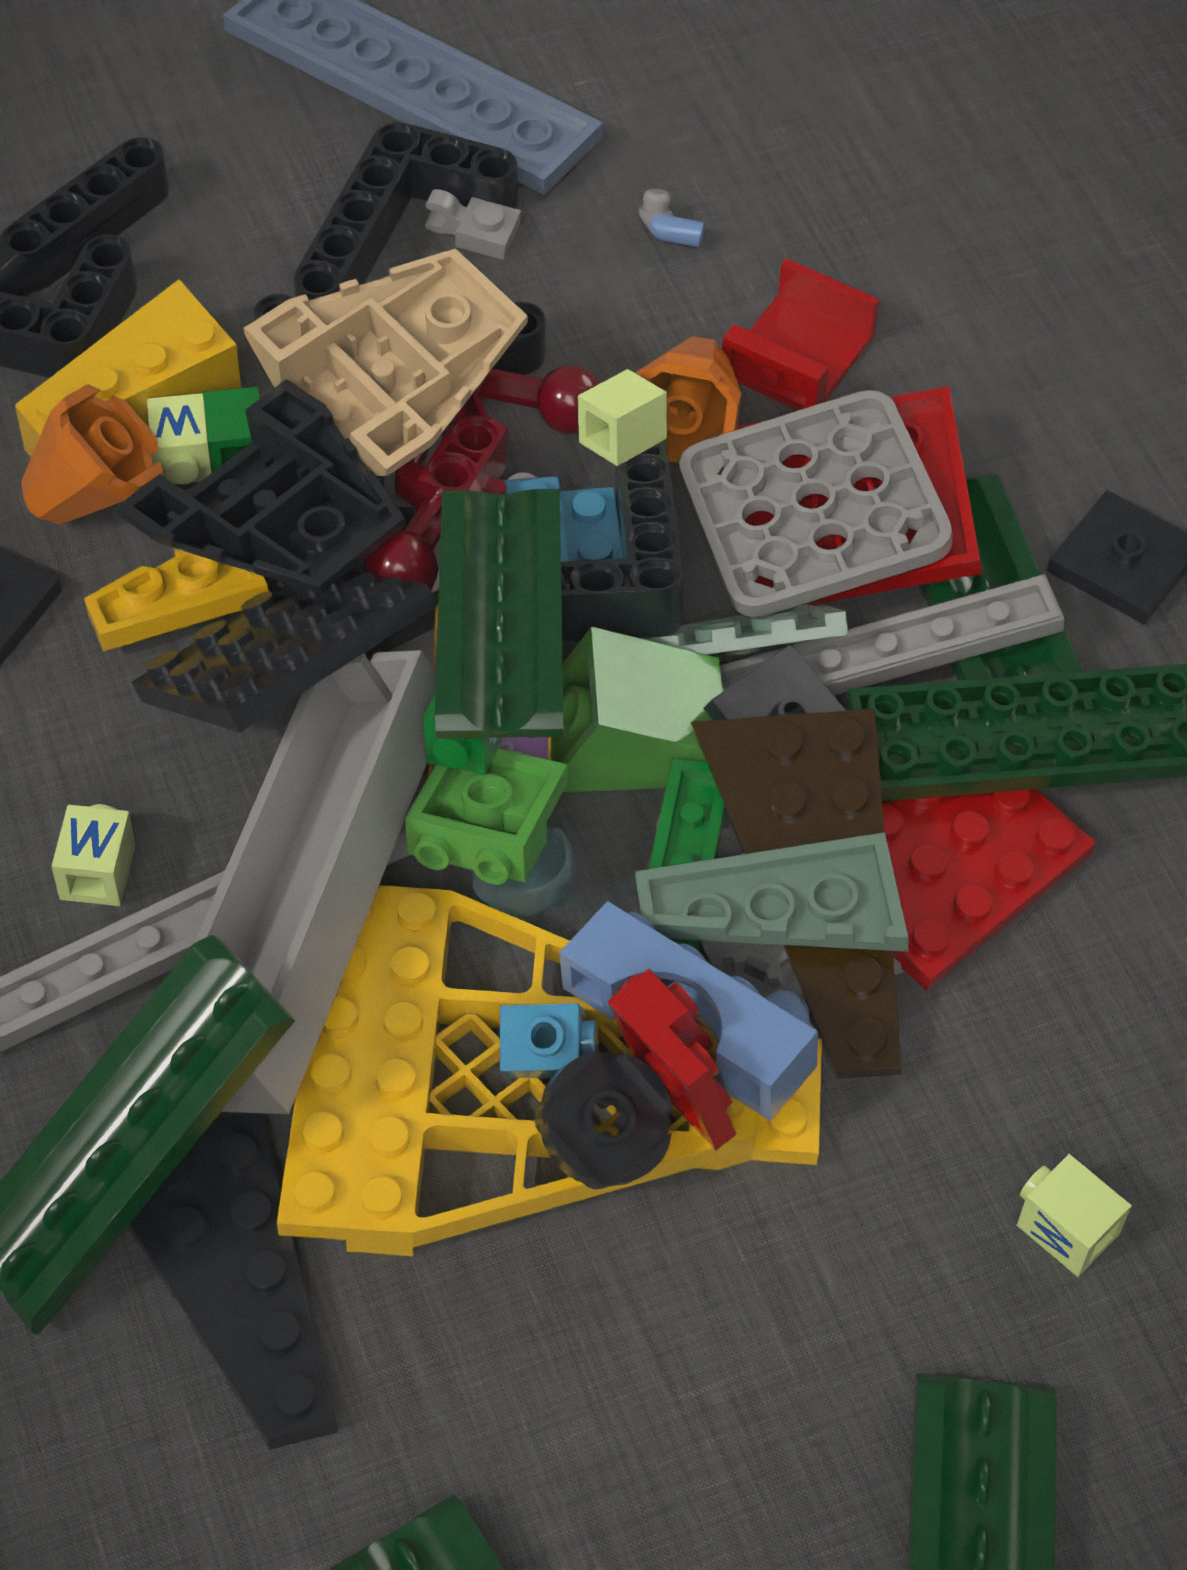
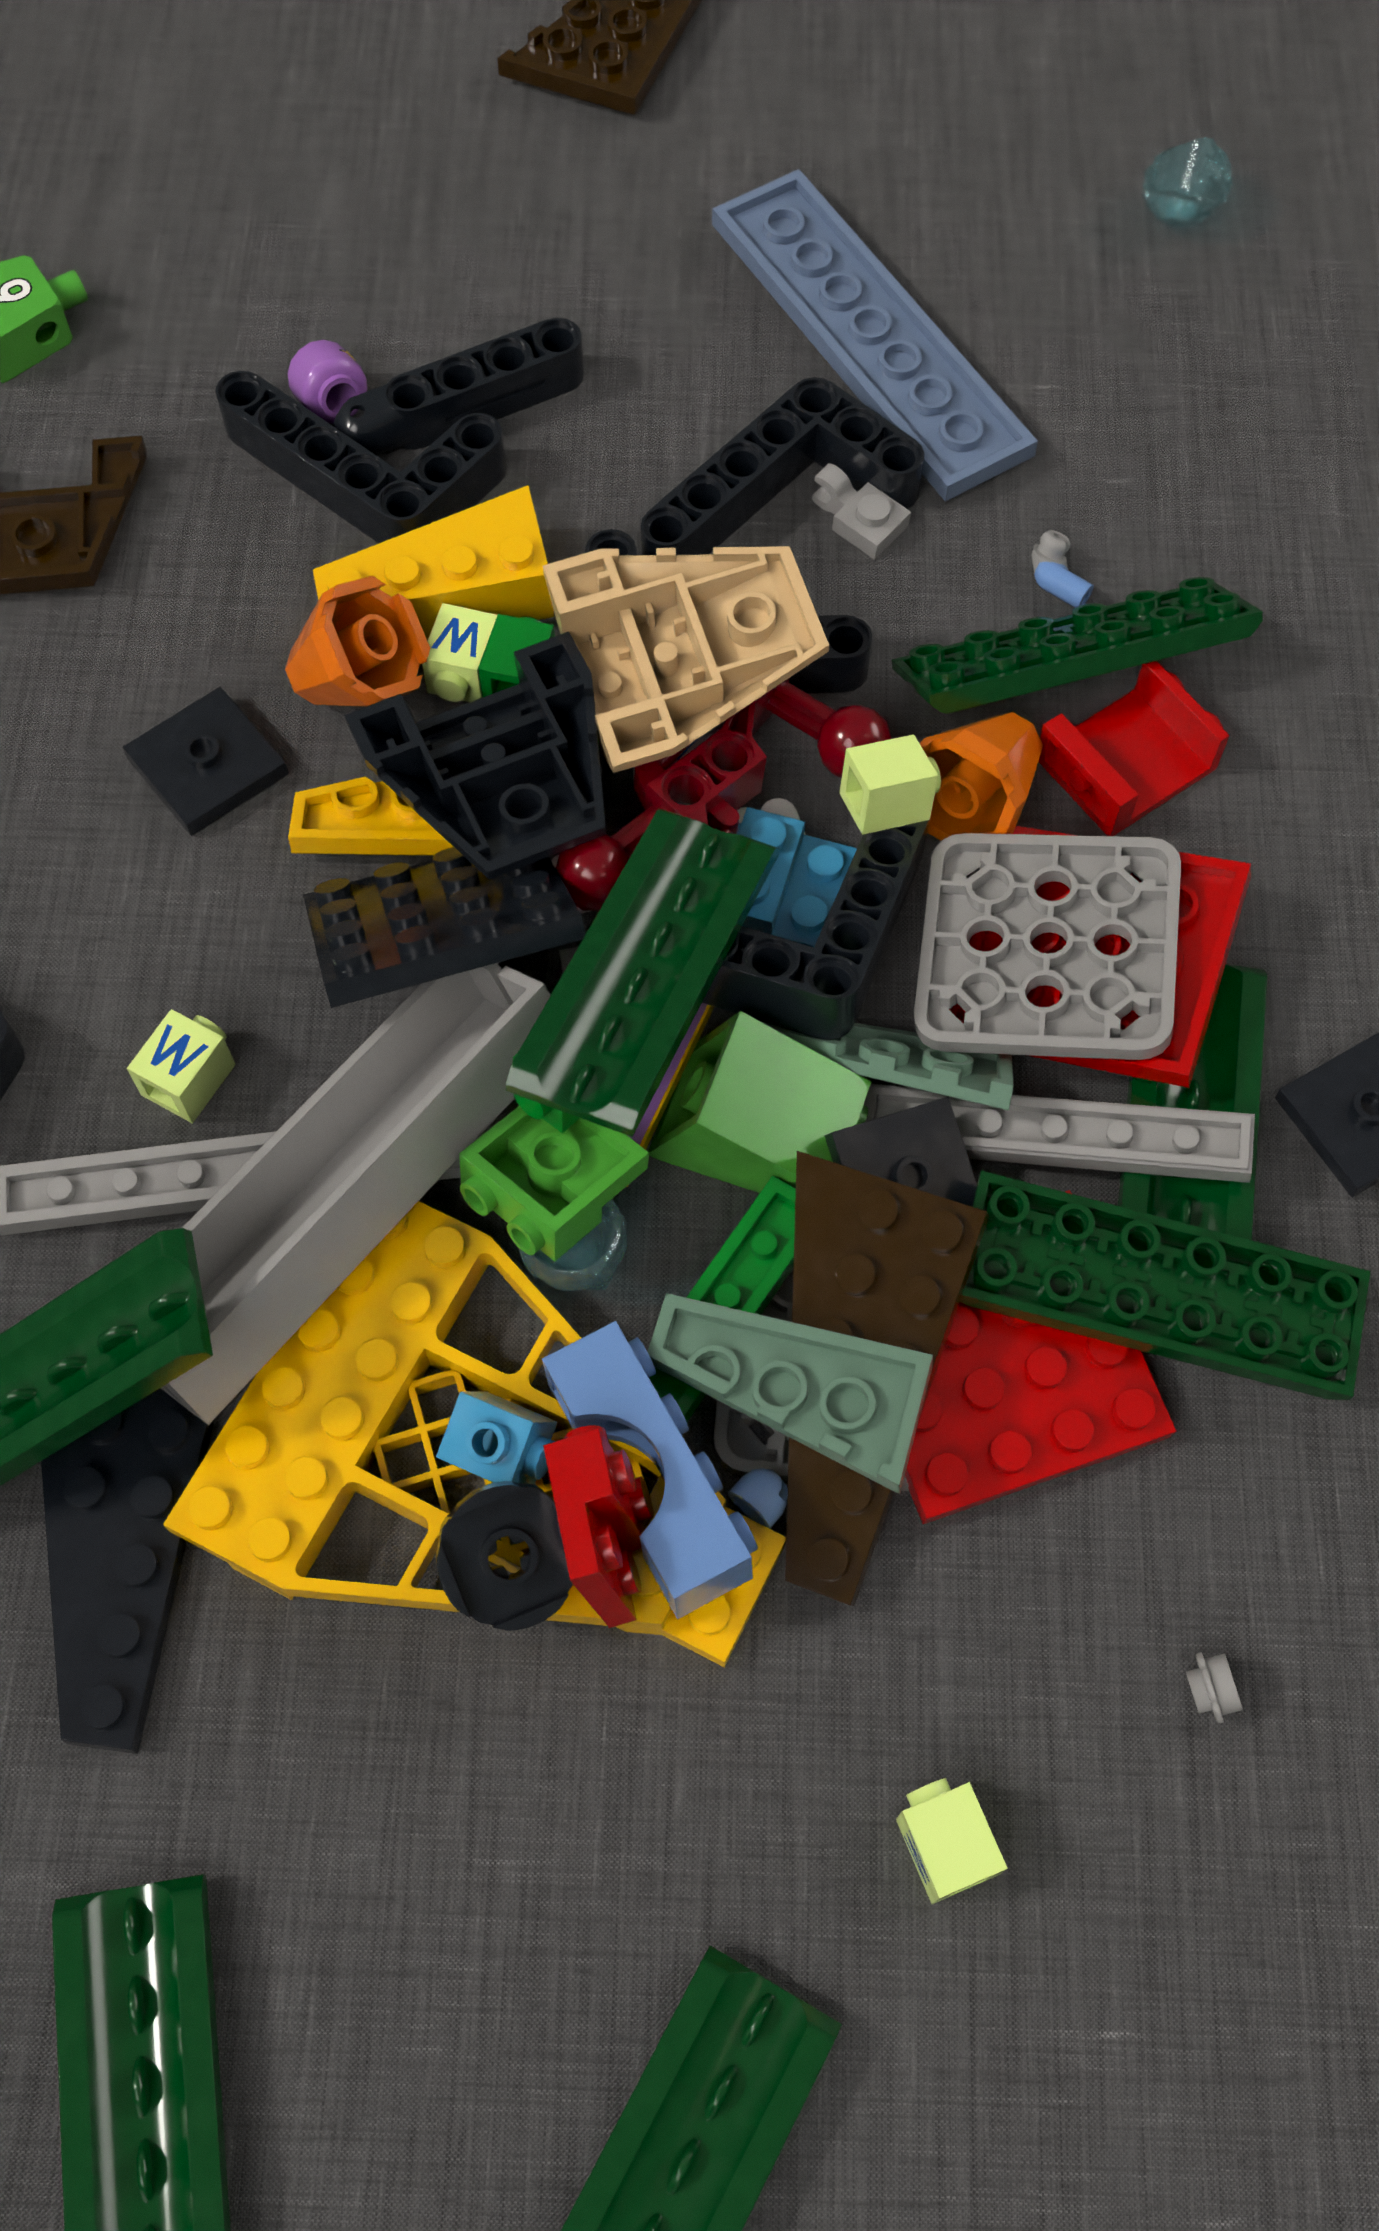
camera: 25 degrees right, 10 degrees up
none -> dark green plate [891,577,1263,714]

